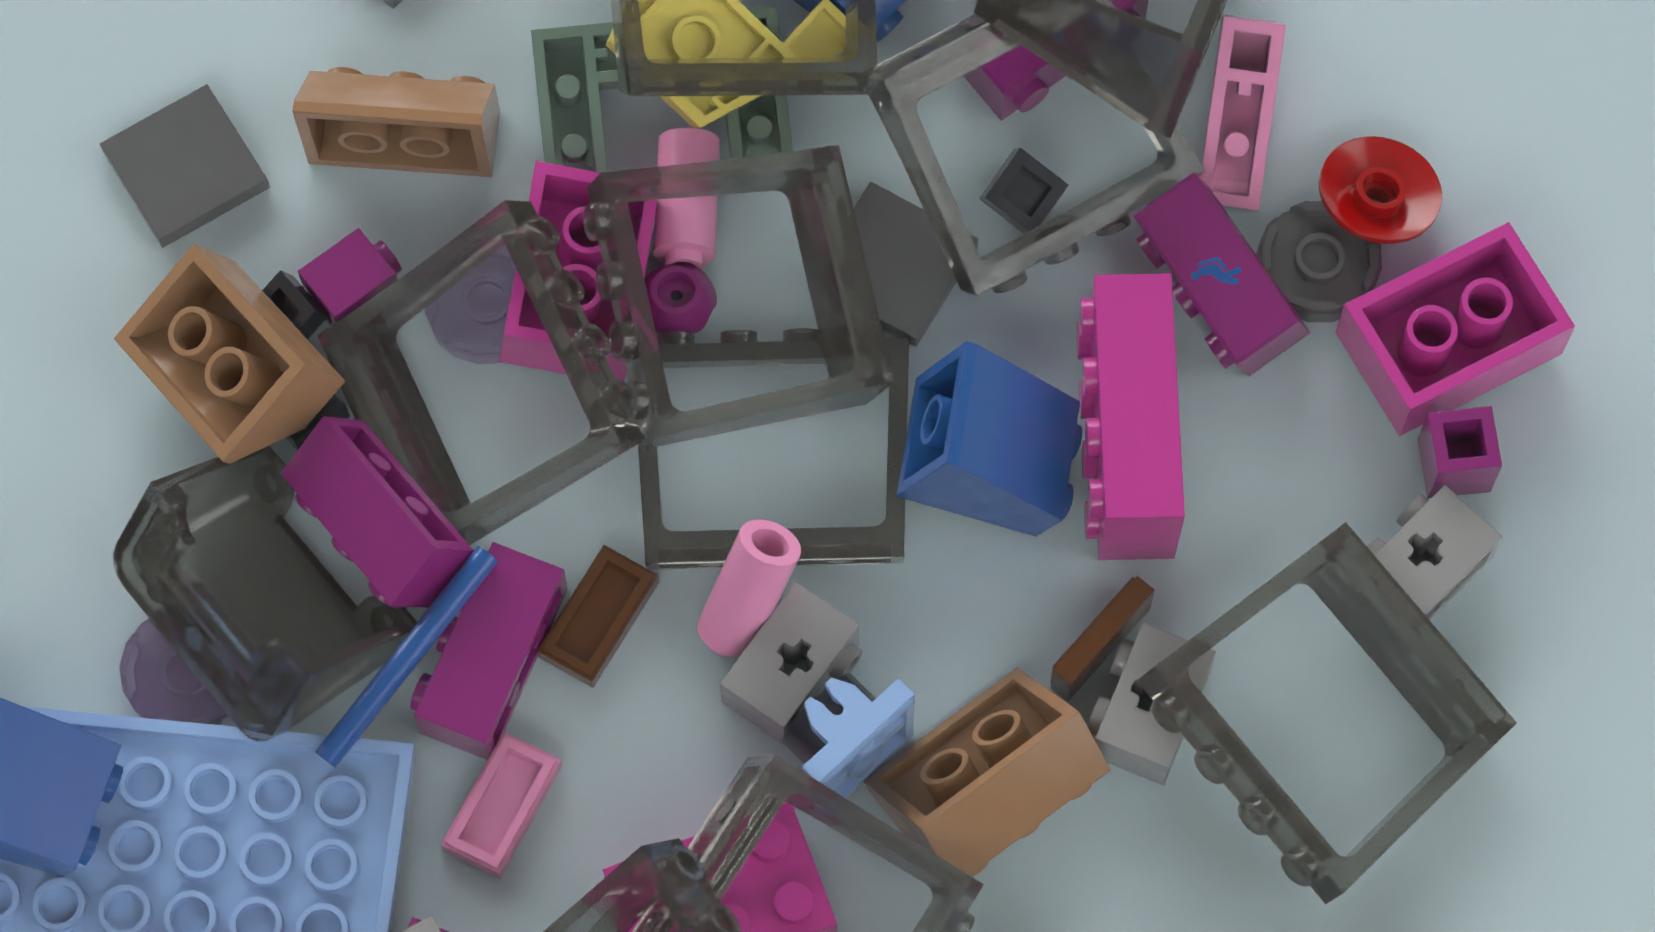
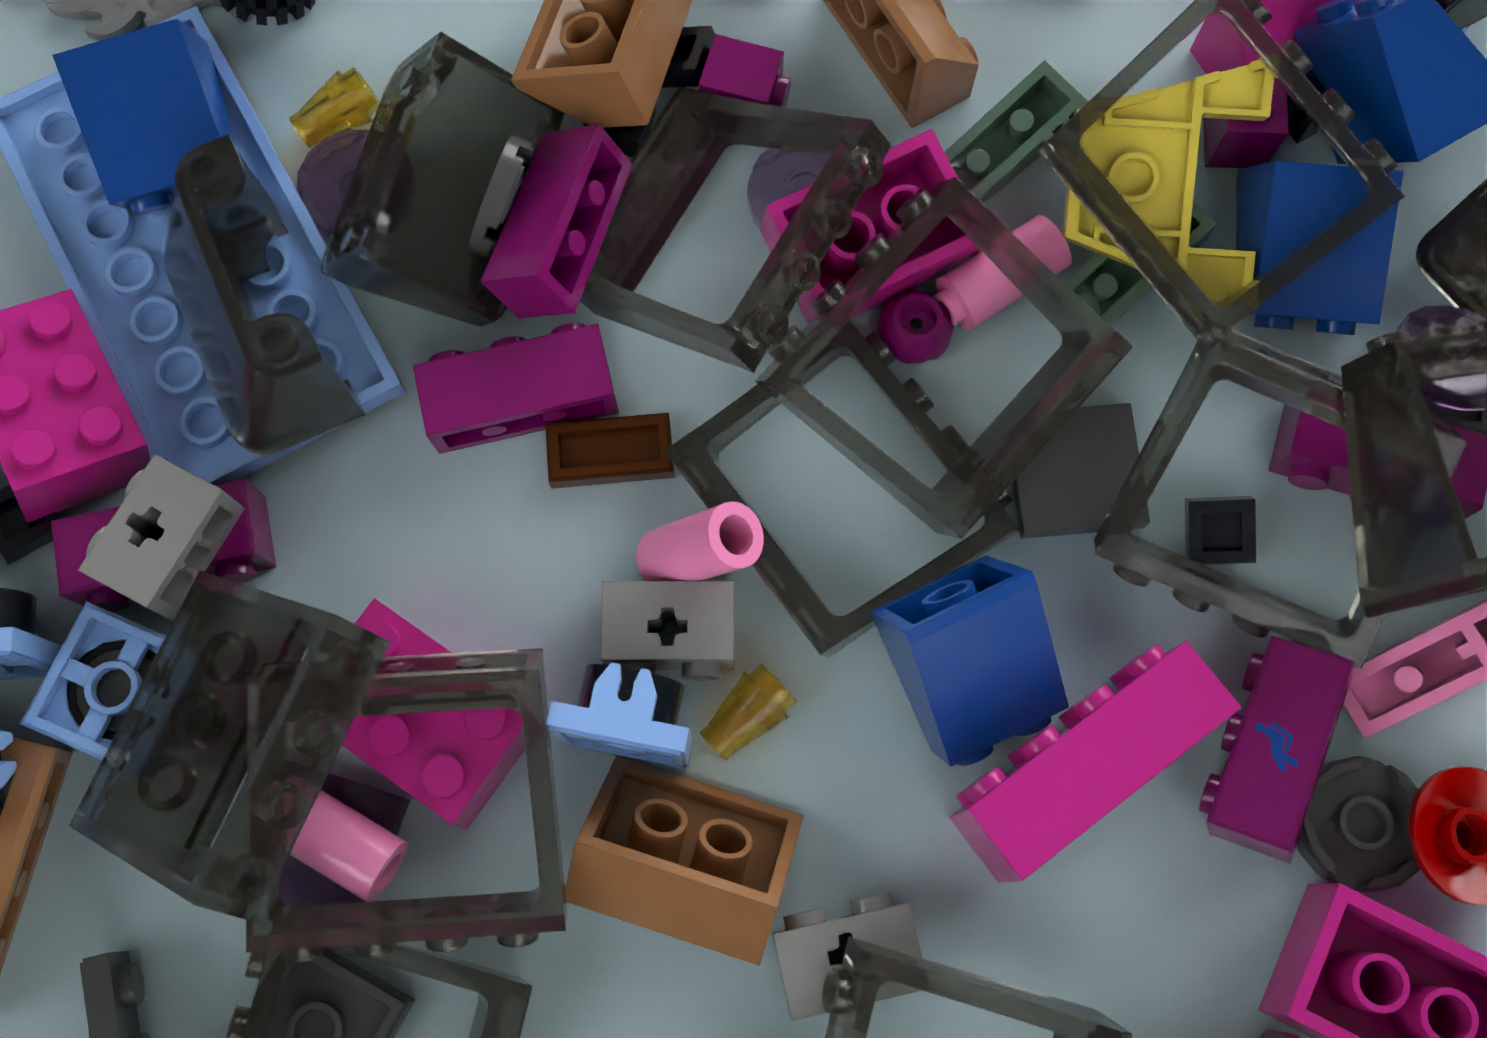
camera: 55 degrees right, 5 degrees up
blue bar [315,546,499,768] -> none
bright pink tile [441,732,562,879] -> none
reddish brown tile [1050,575,1155,702] -> none
none -> clear smoke windscreen [163,134,365,456]
none -> clear yellow cone [289,67,382,148]
none -> dark grey tile [468,134,535,258]
none -> clear yellow cone [700,663,797,761]

